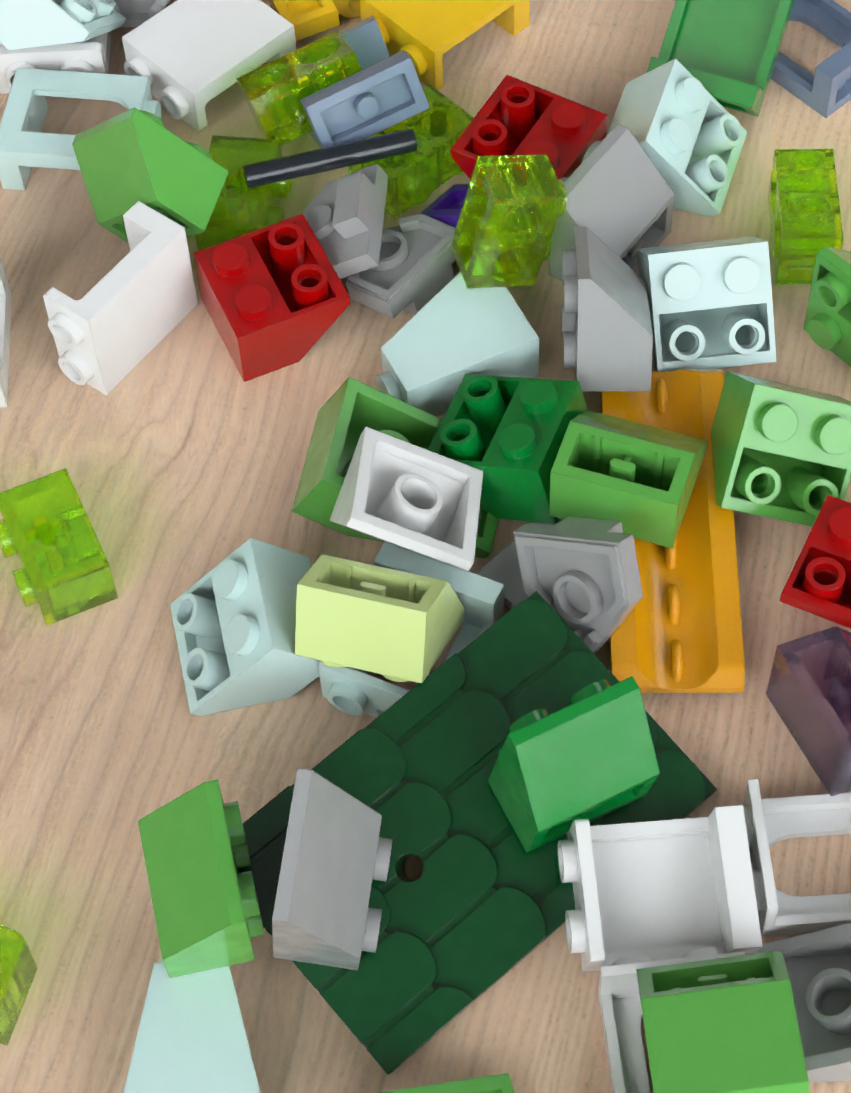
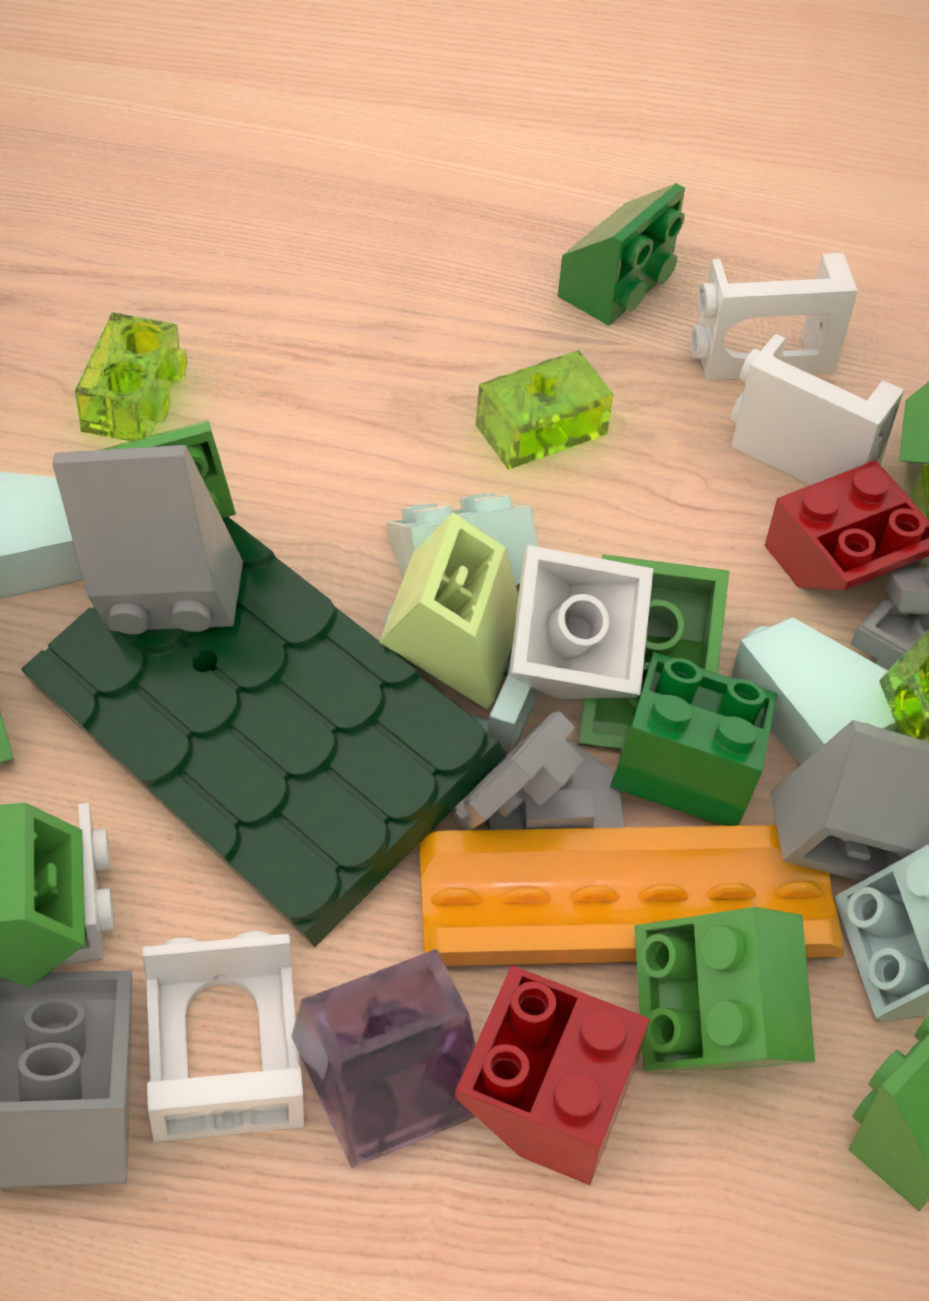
camera: 80 degrees right, 5 degrees down
slope [487,676,660,853] -> none
bright green slope [549,410,708,549] -> none
white panel [558,805,763,972] -> none

